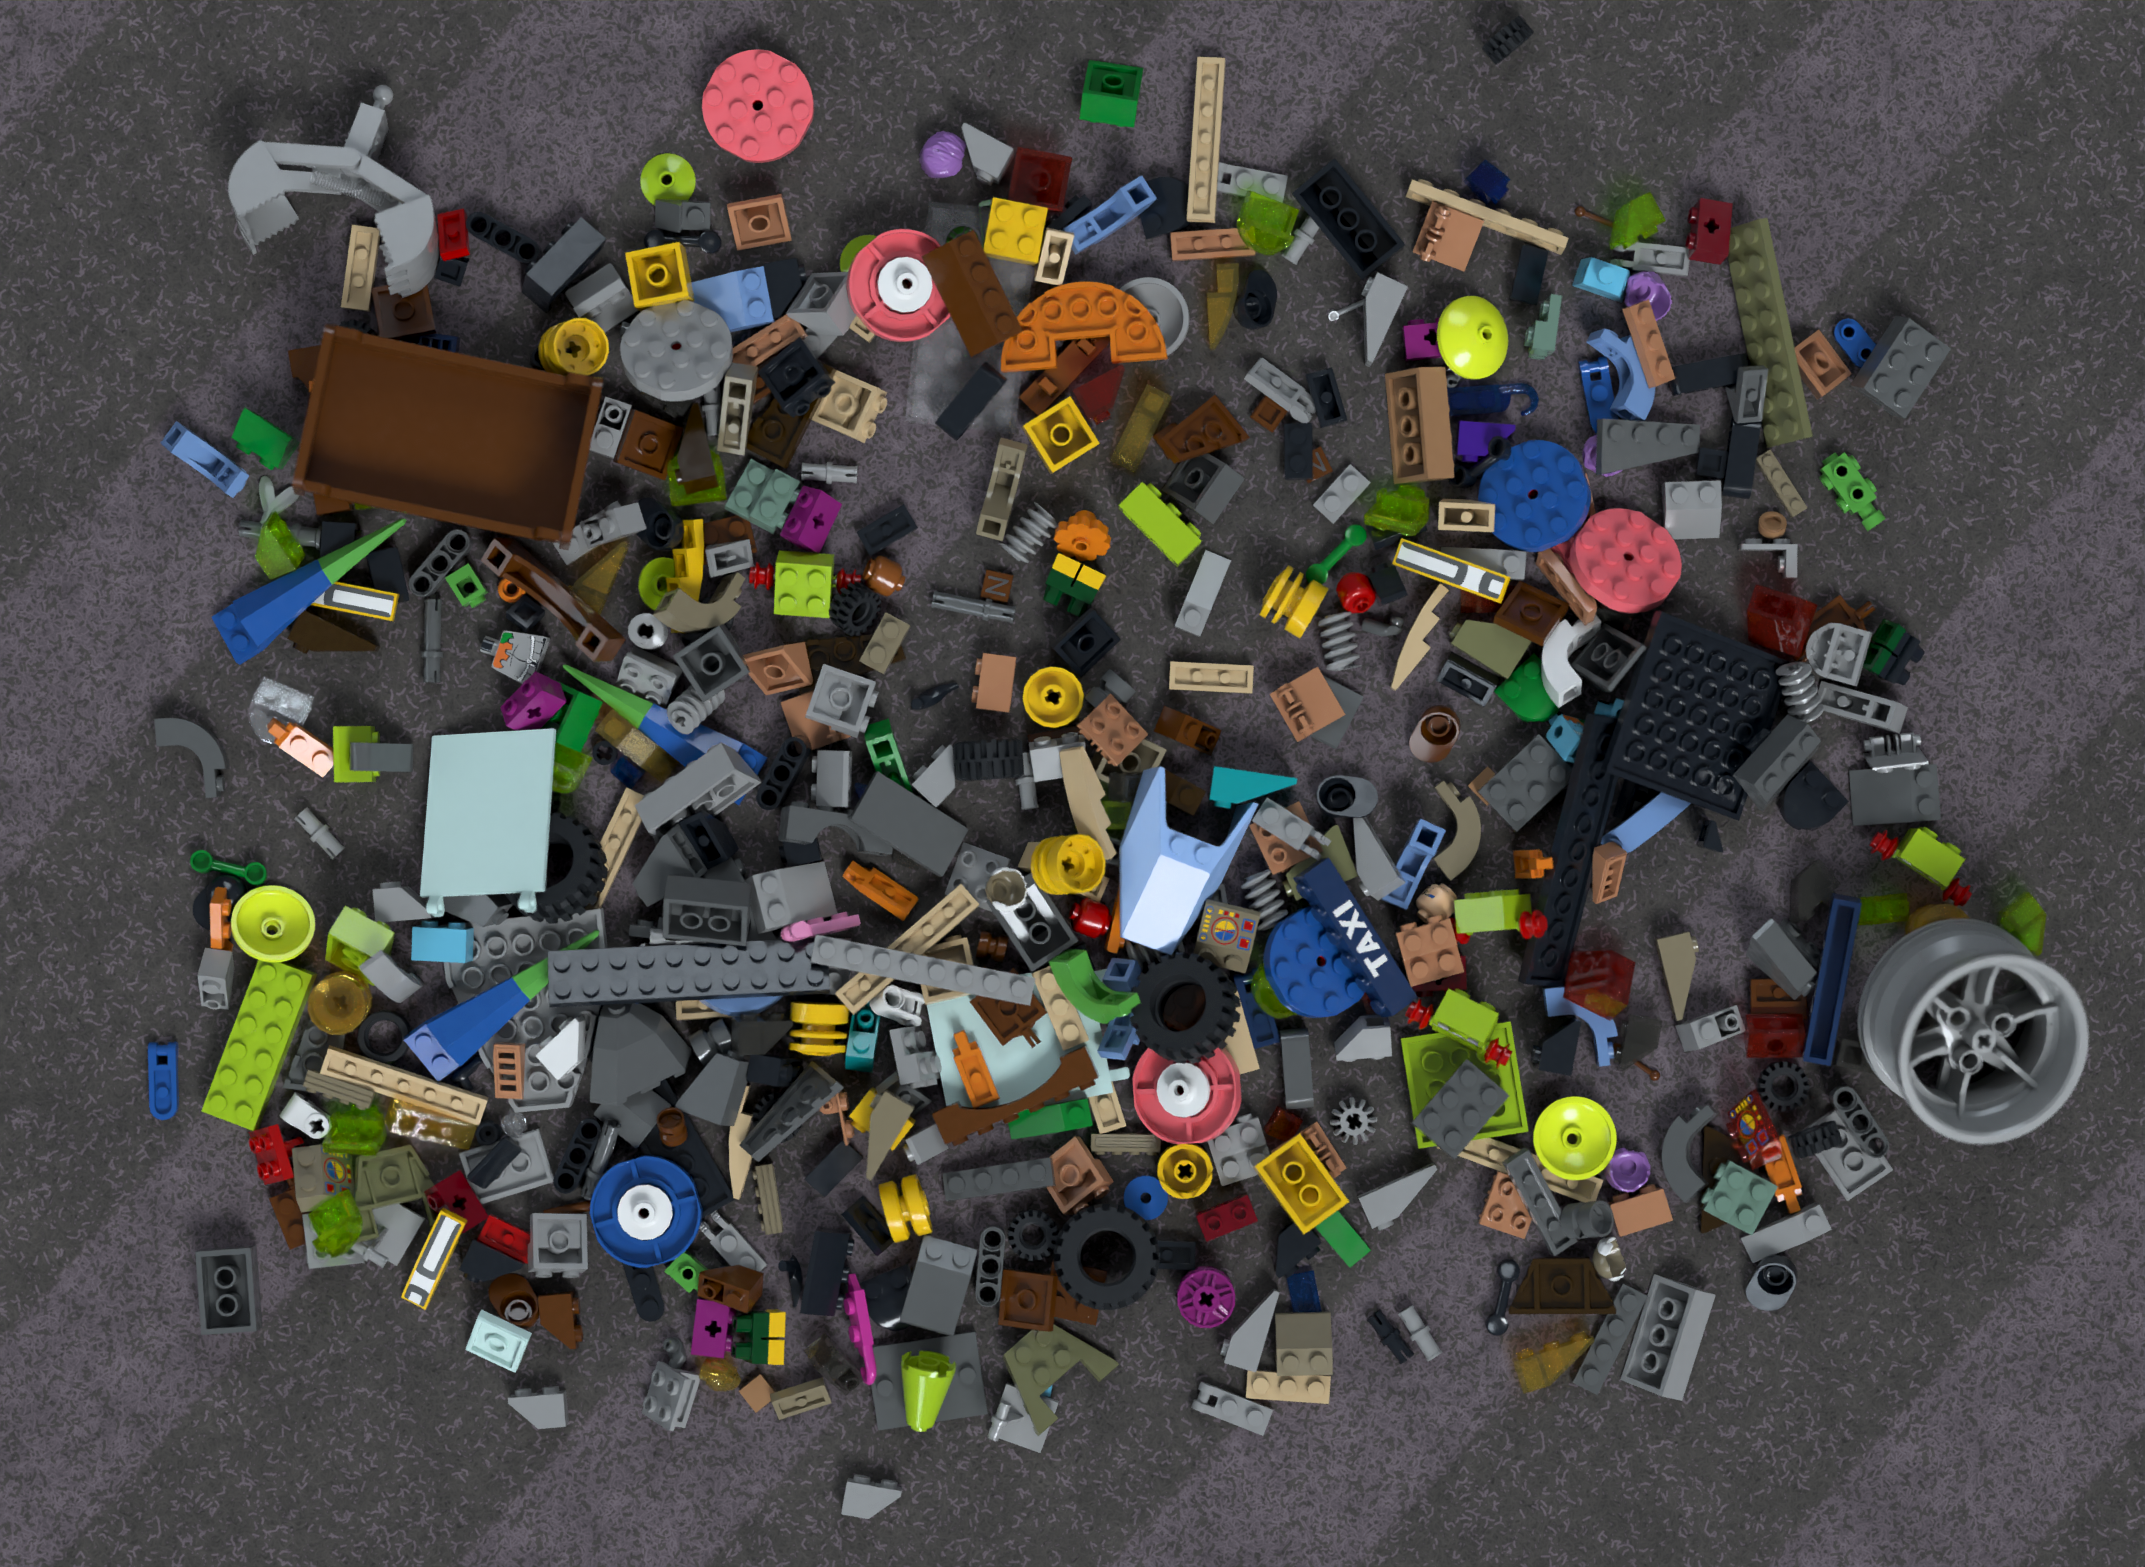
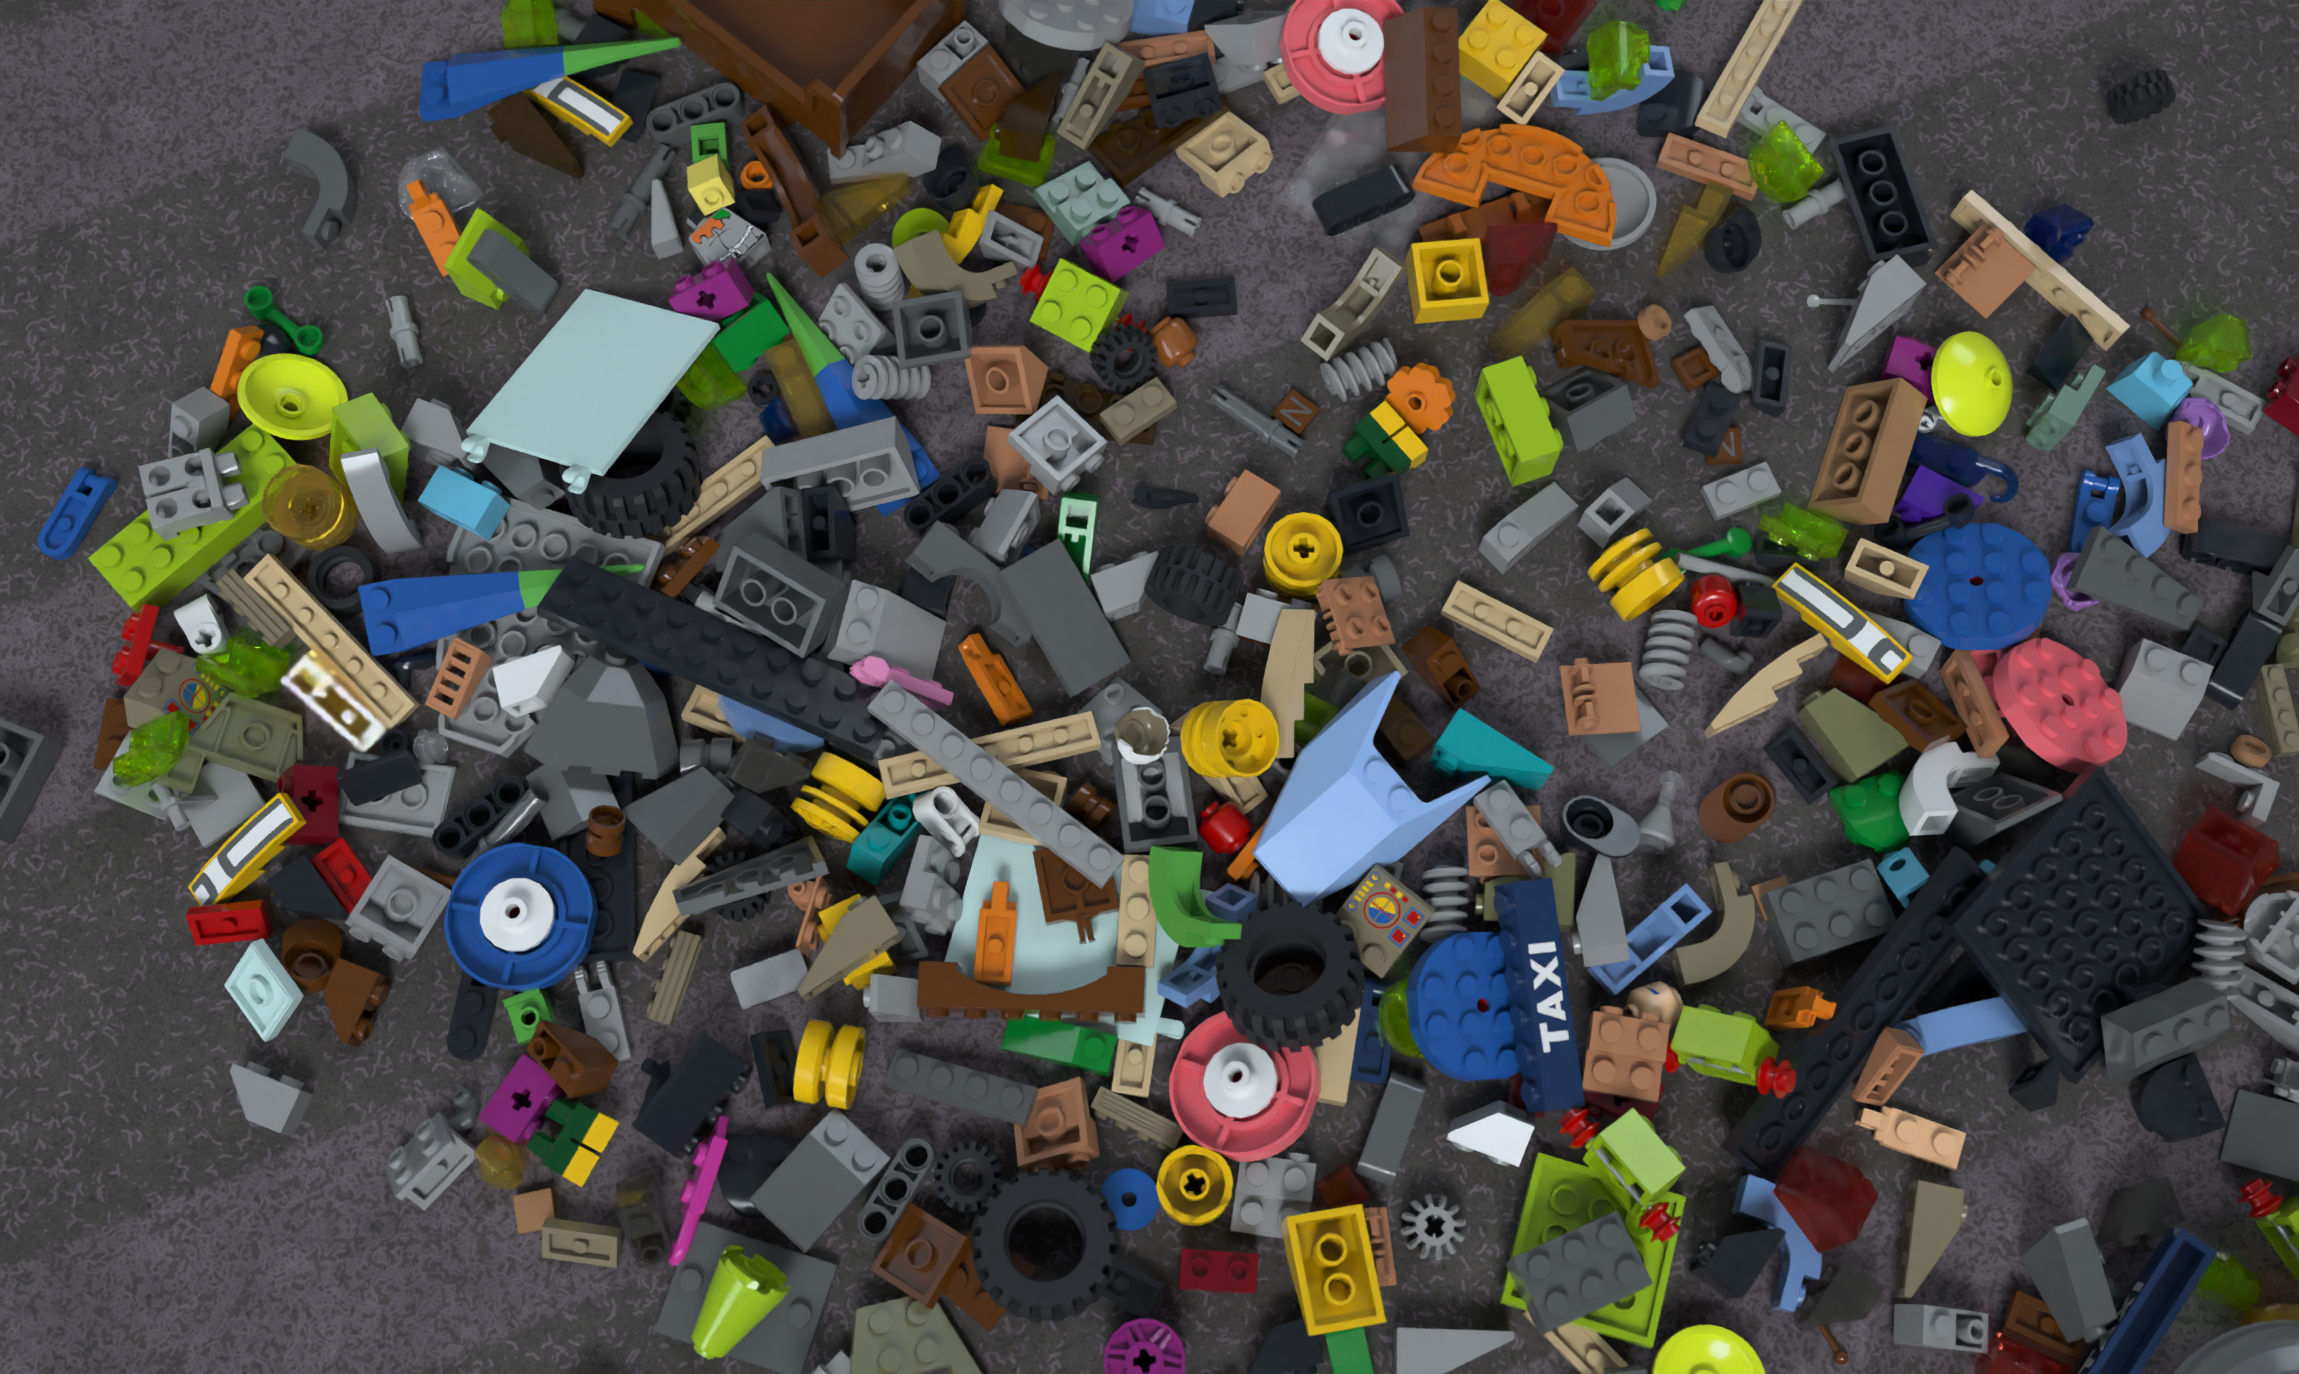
camera: 30 degrees right, 15 degrees down
none -> light grey hips [138,448,250,541]
none -> red plate [186,900,272,946]
none -> reddish brown plate [649,535,721,599]
none -> light grey slope [651,179,684,259]
none -> light yellow brick [687,154,735,215]
none -> light grey slope [1577,477,1653,549]
none -> clear neon green slope [1586,20,1650,102]
none -> medium nougat tile [1637,304,1671,341]
none -> piece [1638,771,1686,854]
none -> light grey bar [1673,552,1777,588]
none -> light nougat hinge [1855,1106,1966,1170]

